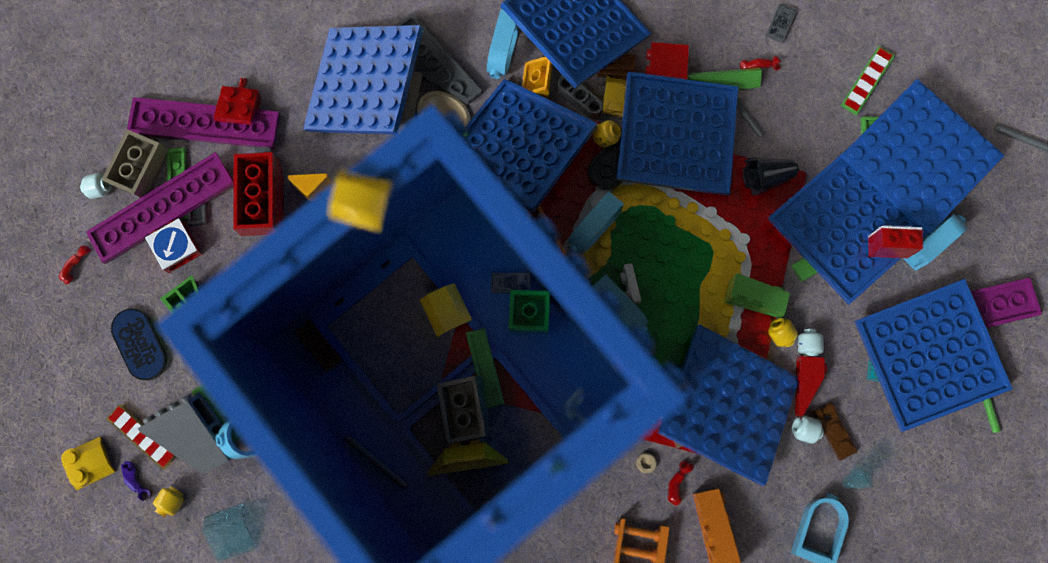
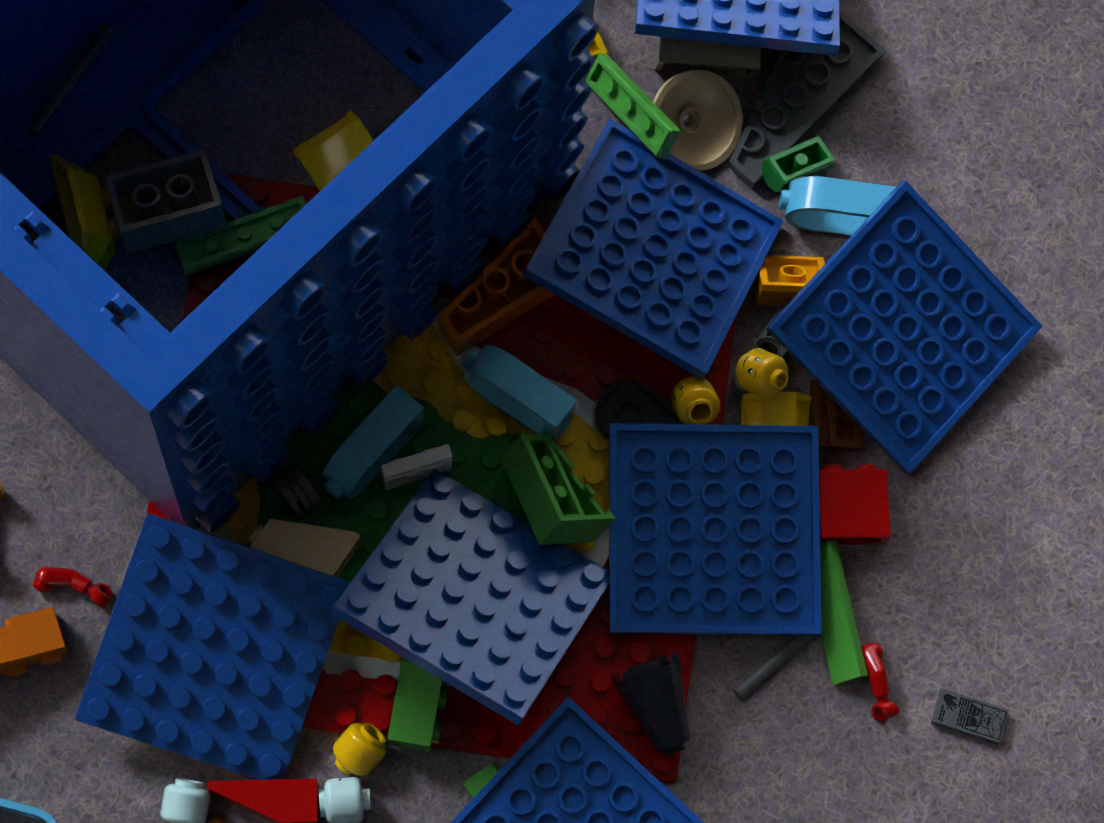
camera: 70 degrees right, 5 degrees down
tan tile [636,453,656,473] -> none
none -> tan slope [249,519,361,577]
none -> blue plate [331,469,610,726]
none -> bright green wedge [500,433,616,545]
none -> yellow head [736,348,788,398]
none -> green brick [762,136,837,192]

